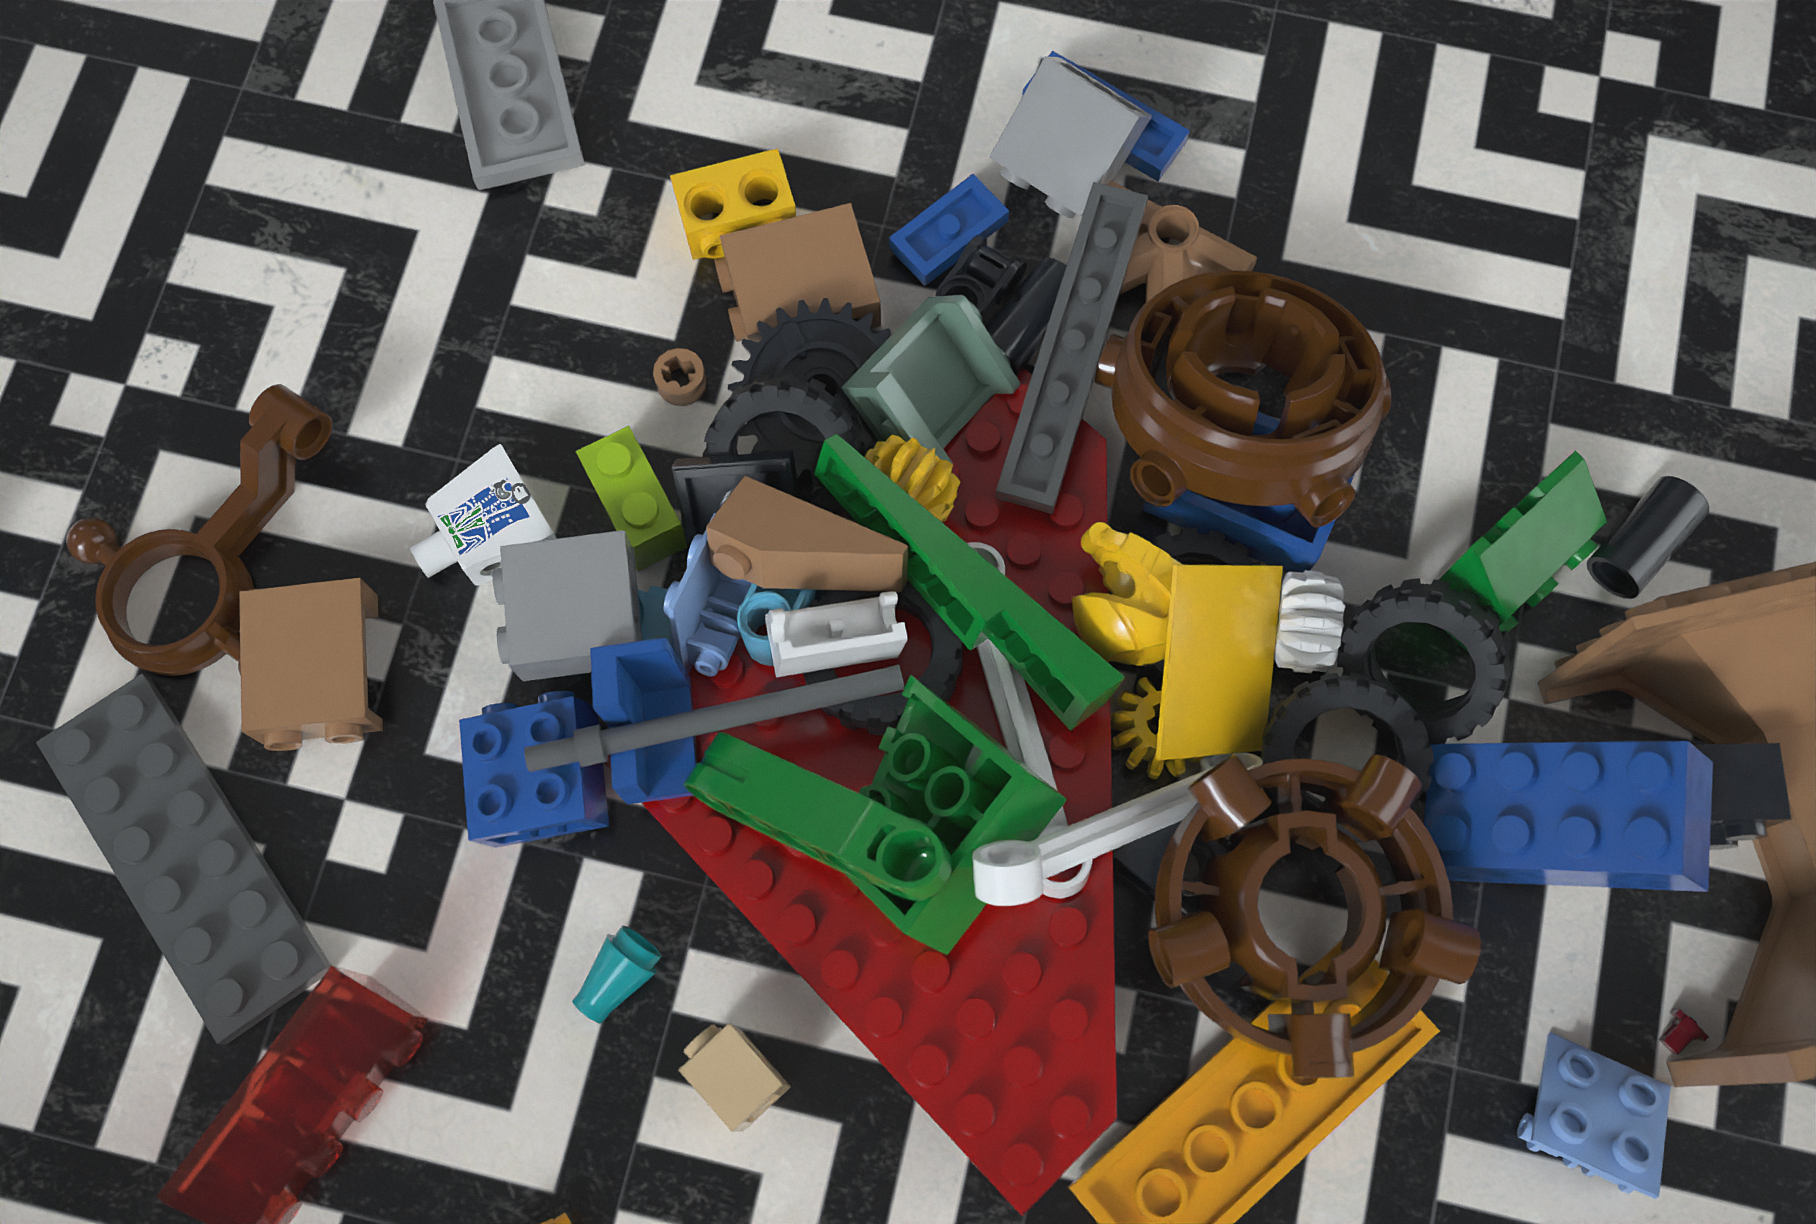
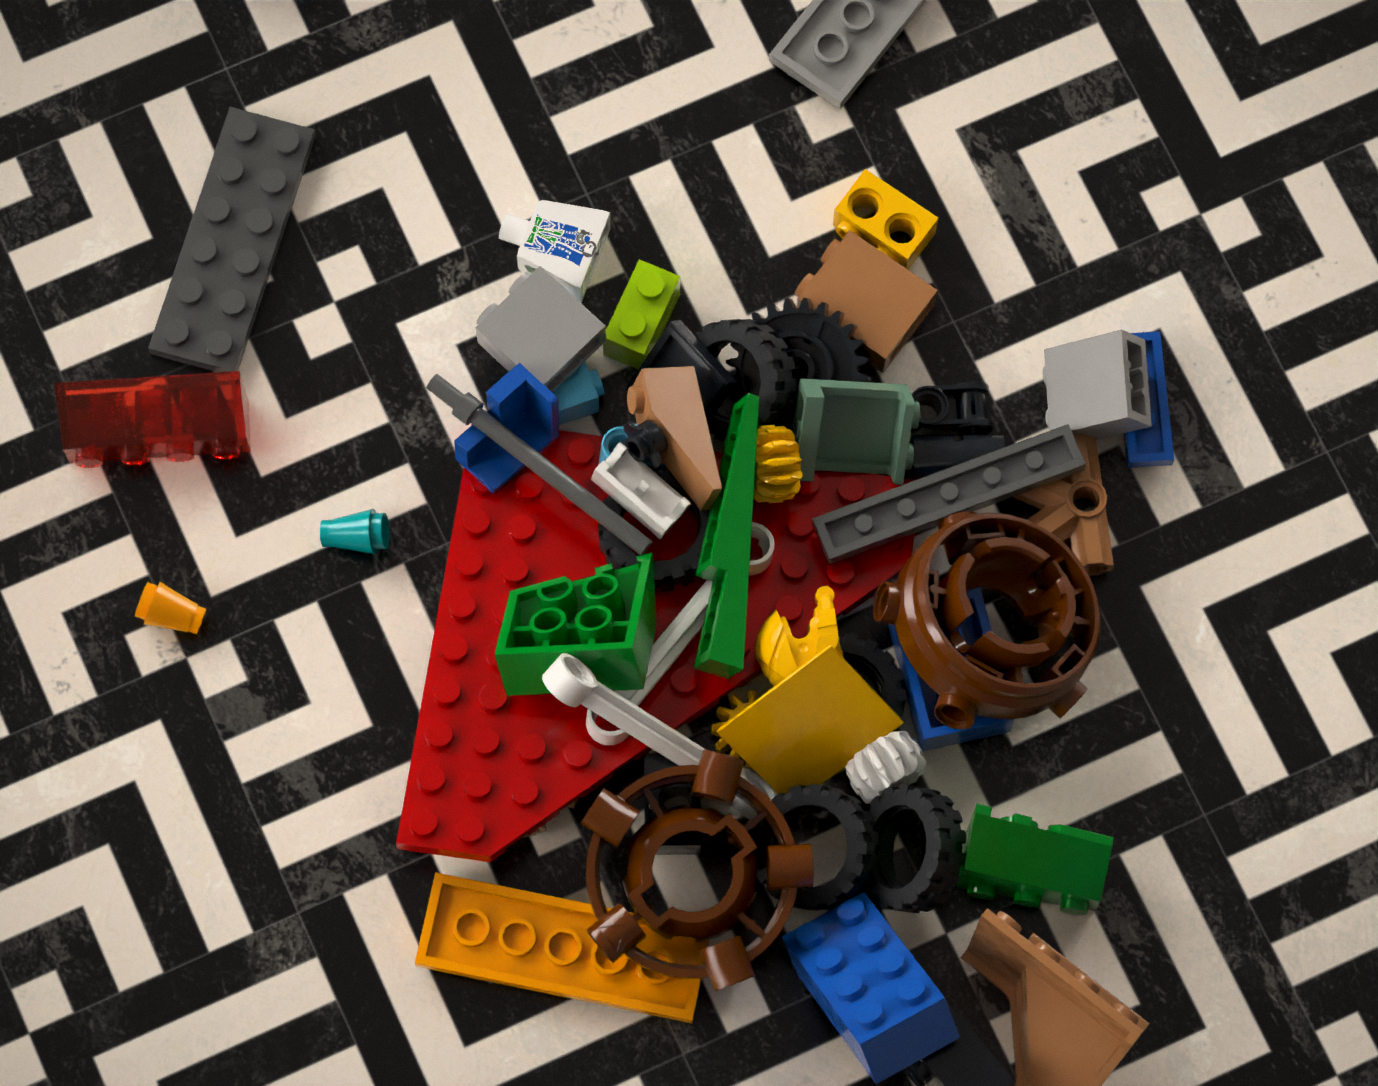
camera: 50 degrees right, 0 degrees up
reddish brown piece [66,384,333,676] -> none
medium nougat panel [239,578,383,751] -> none
blue brick [459,691,609,848] -> none
medium nougat bush [653,348,707,406] -> none
light blue hinge [664,513,752,676] -> none
tan brick [679,1023,791,1132] -> none
green piece [683,732,952,901] -> none
blue plate [889,174,1009,286] -> none
black pin [1587,476,1709,599] -> none
none -> black plate [623,420,667,468]

